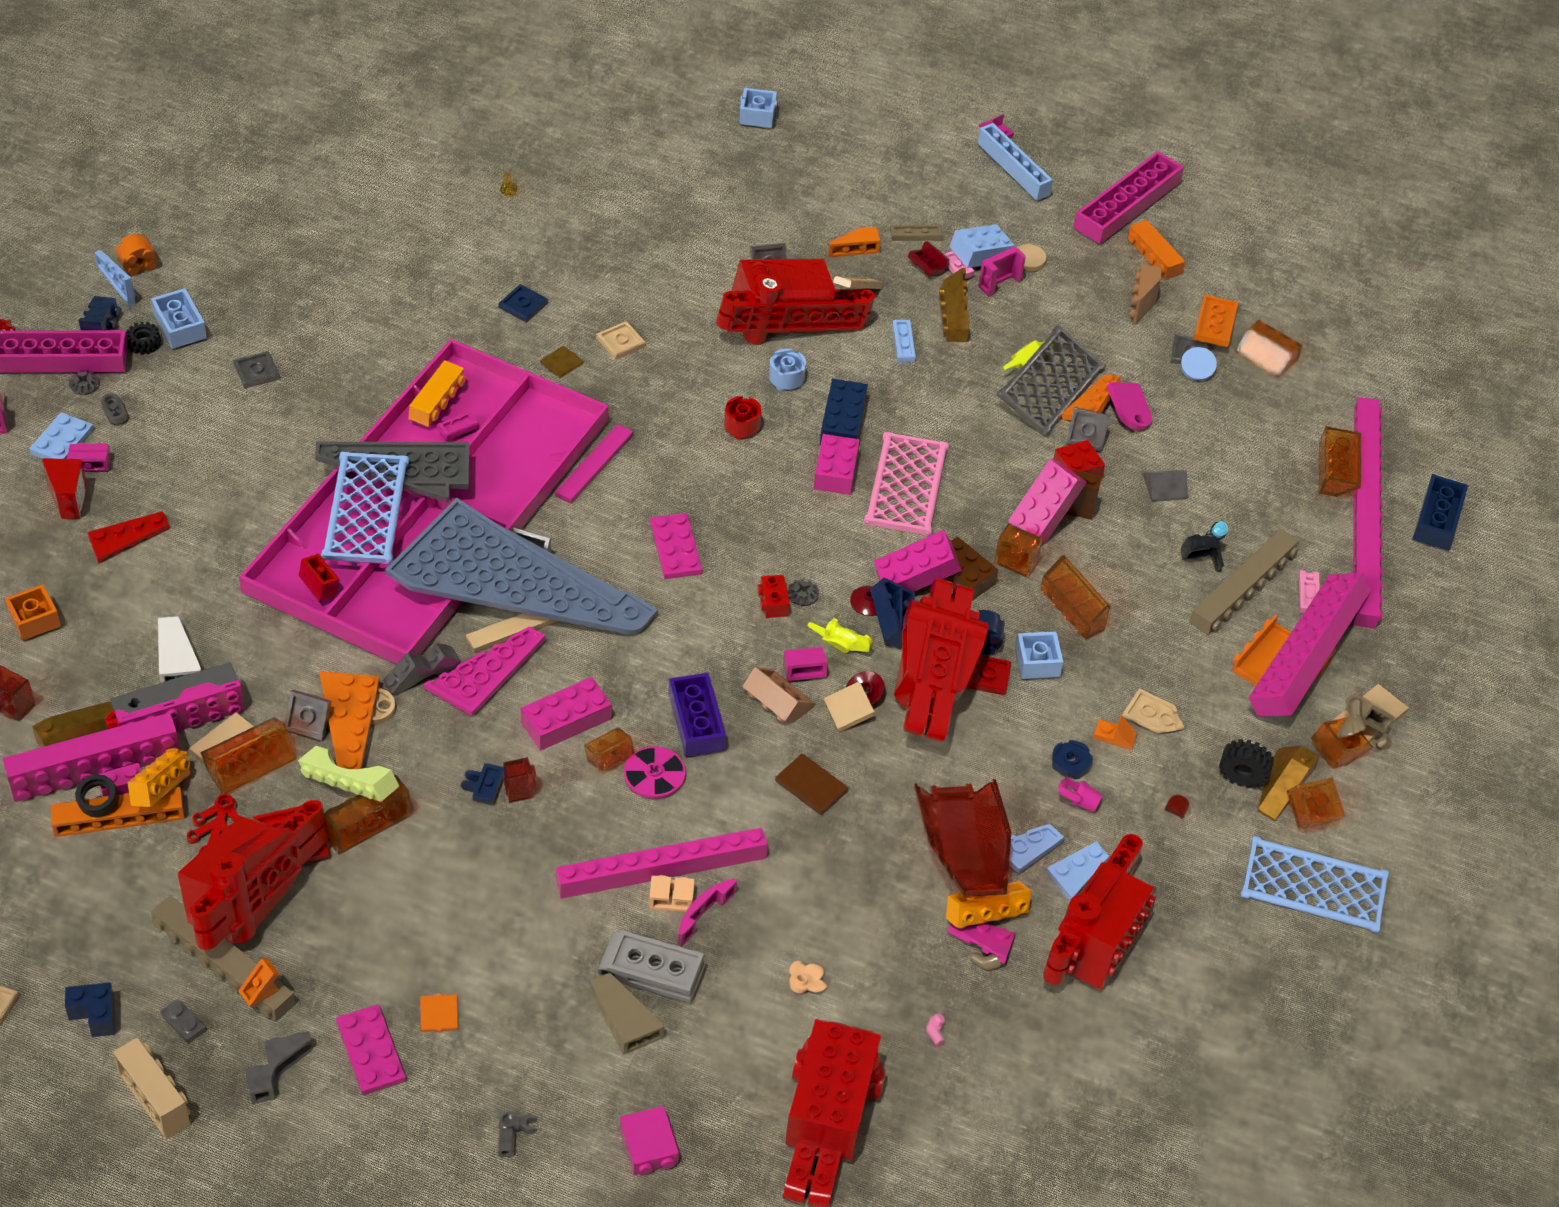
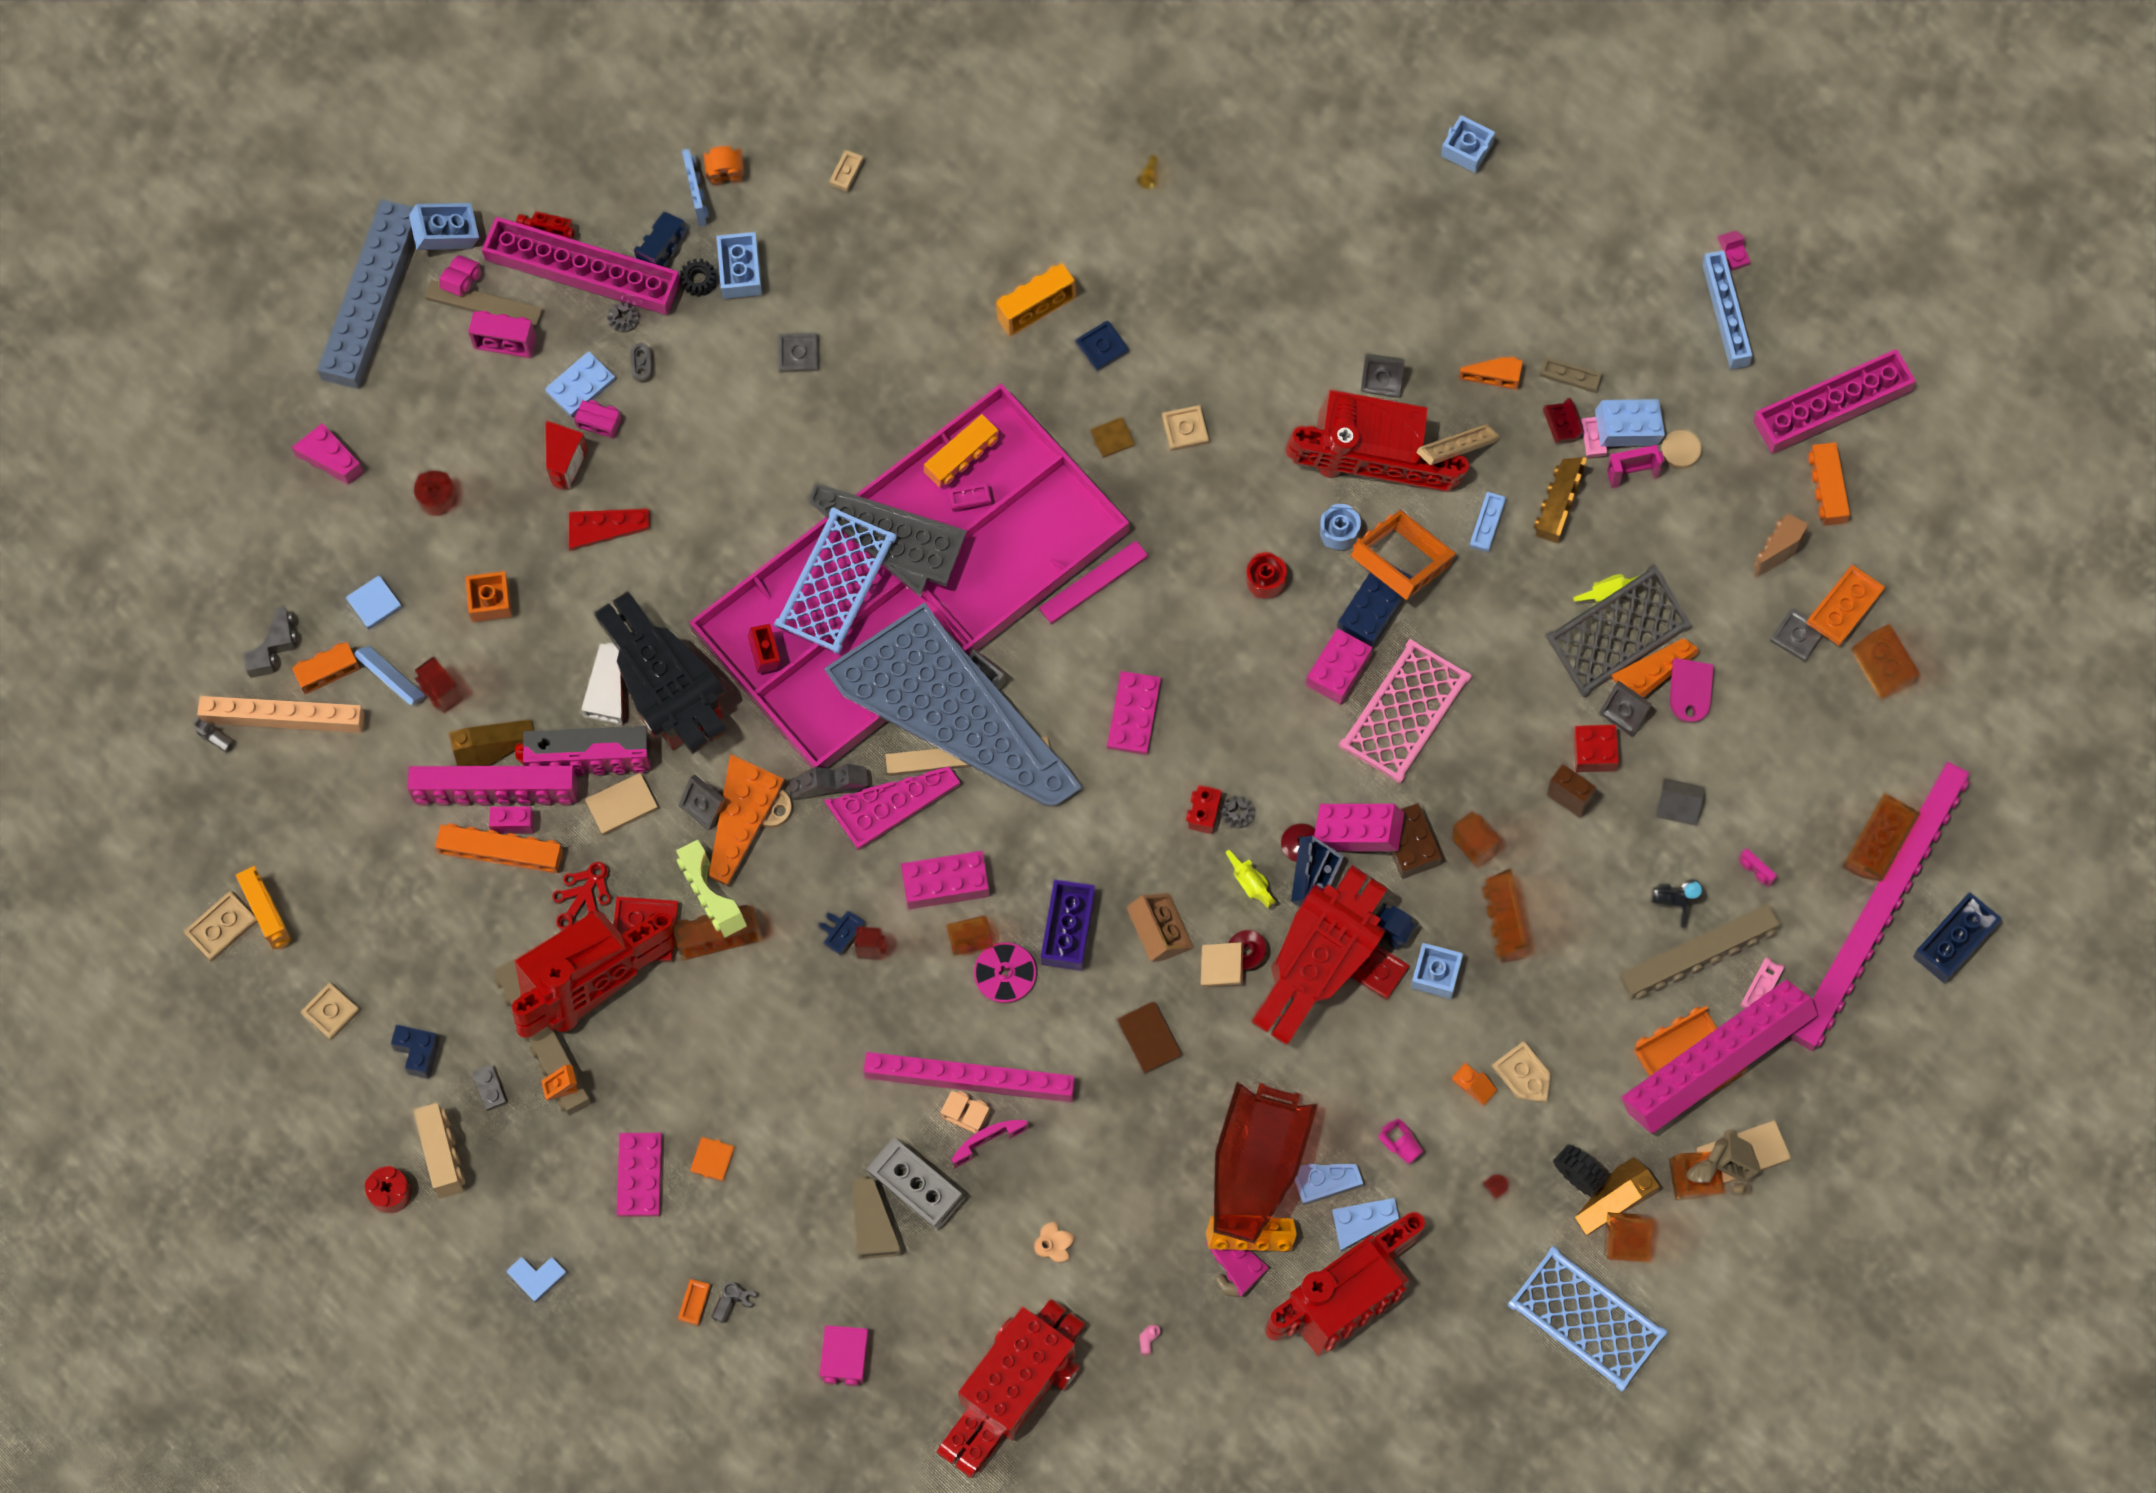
camera: 30 degrees right, 20 degrees up
black tyre [75,774,119,817] -> none
light orange brick [128,748,190,807] -> none
clear orange slope [200,717,297,794] -> none
flat silver arch [246,1032,312,1104] -> none
dark pink piece [783,647,827,681] -> none
brick [1008,459,1087,544] -> none
dark blue plate [1051,740,1093,779] -> none
light blue tile [1181,347,1217,381] -> none
none -> red brick [365,1166,411,1214]
none -> light blue tile [506,1257,567,1302]
none -> black piece [593,591,727,755]
none -> orange tile [678,1279,711,1326]
none -> tan plate [829,150,863,192]
none -> light orange brick [996,263,1076,337]
none -> orange window [1351,510,1456,600]
none -> dark pink plate [1738,848,1777,887]

